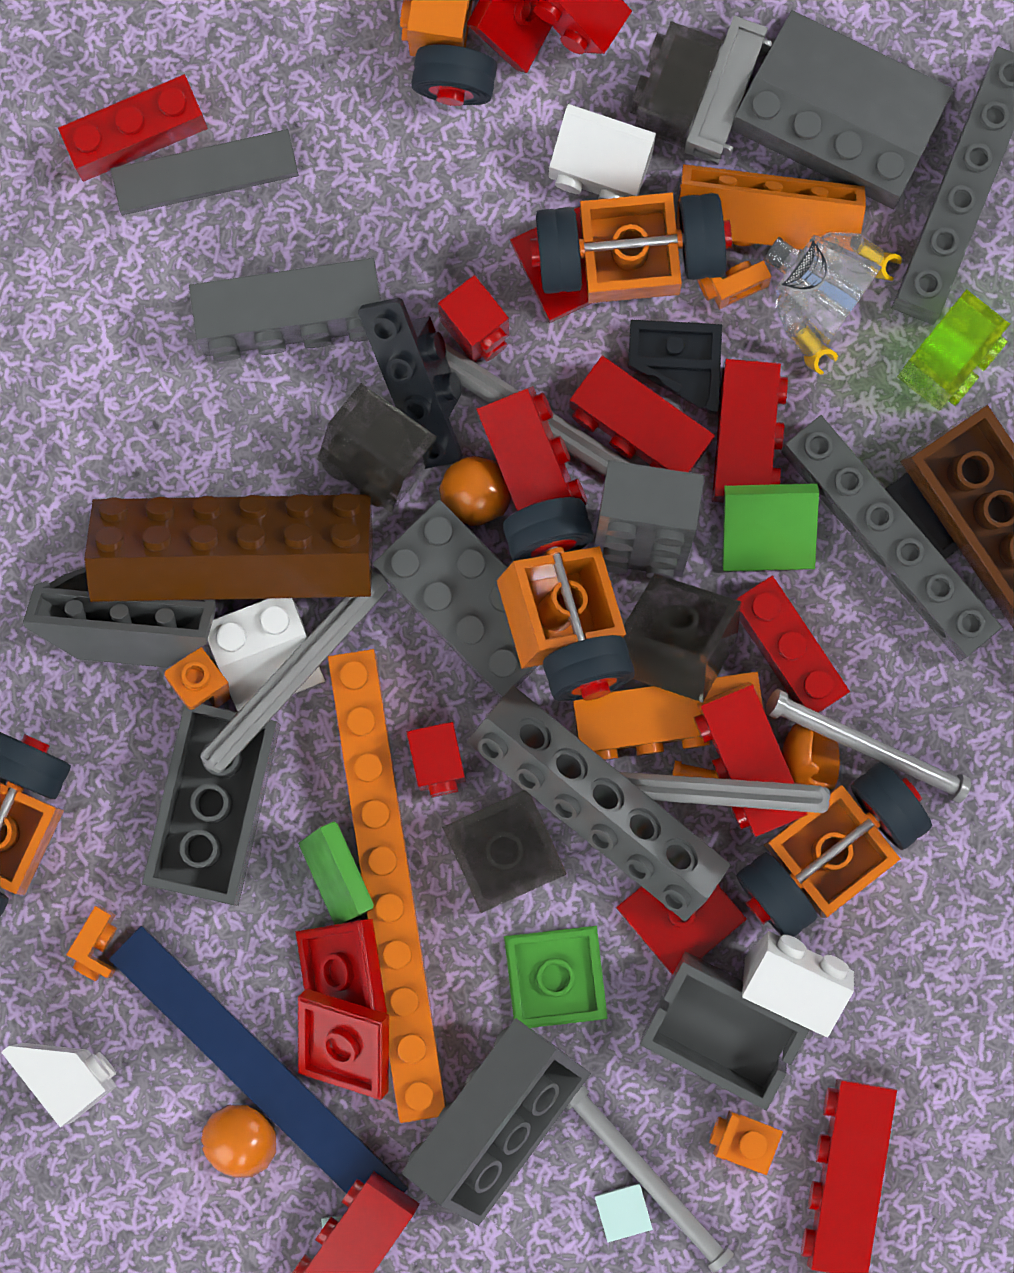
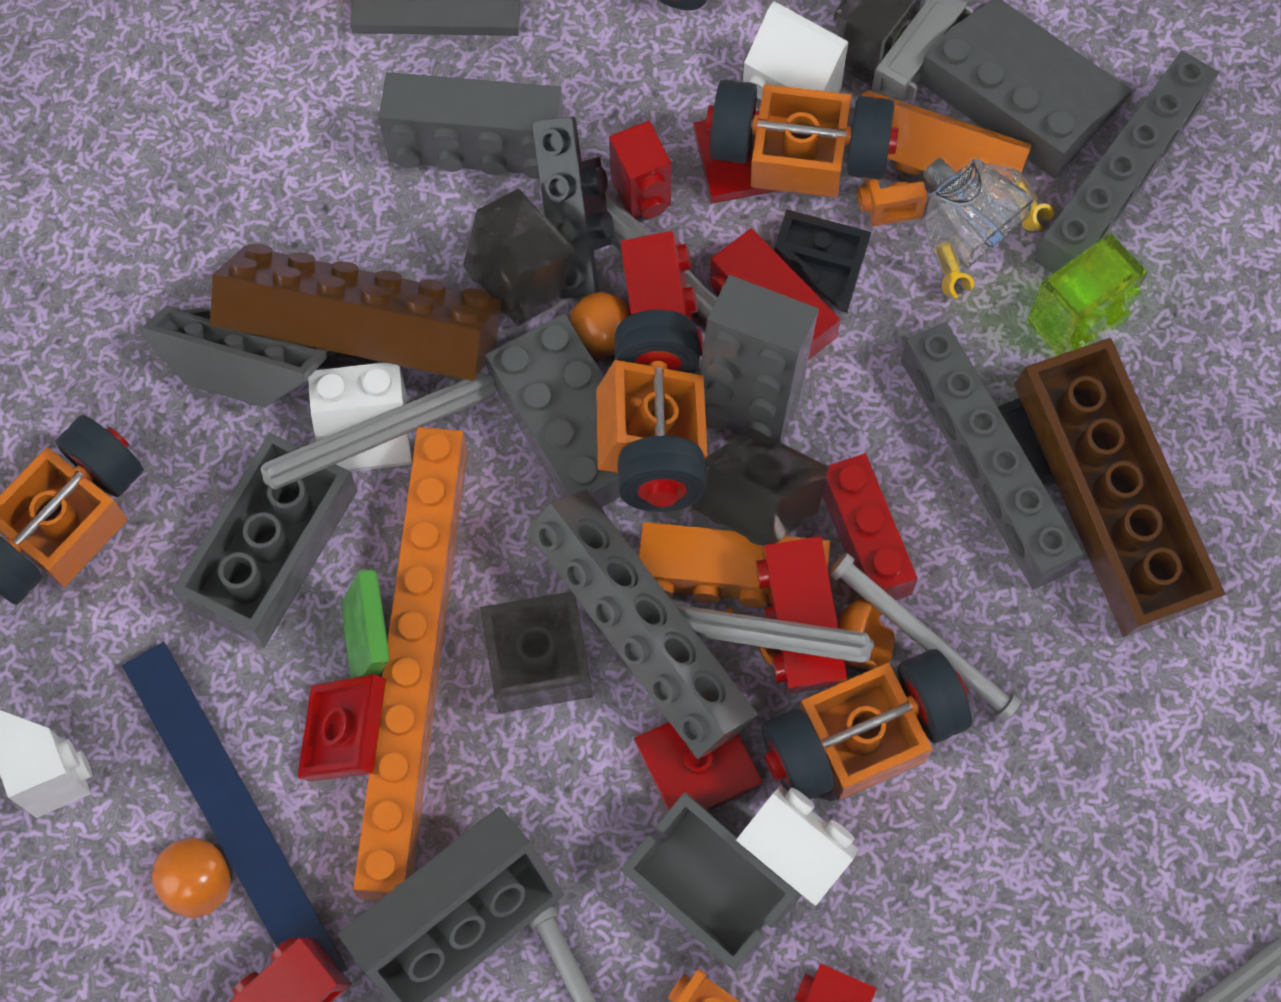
camera: 15 degrees right, 15 degrees down
orange bracket [66,906,117,981] -> none
orange bracket [164,647,230,710] -> none
red plate [298,989,389,1100] -> none
red brick [406,722,466,798] -> none
bright green tile [504,926,608,1028] -> none
red brick [712,359,788,503] -> none
bright green tile [722,484,819,571] -> none

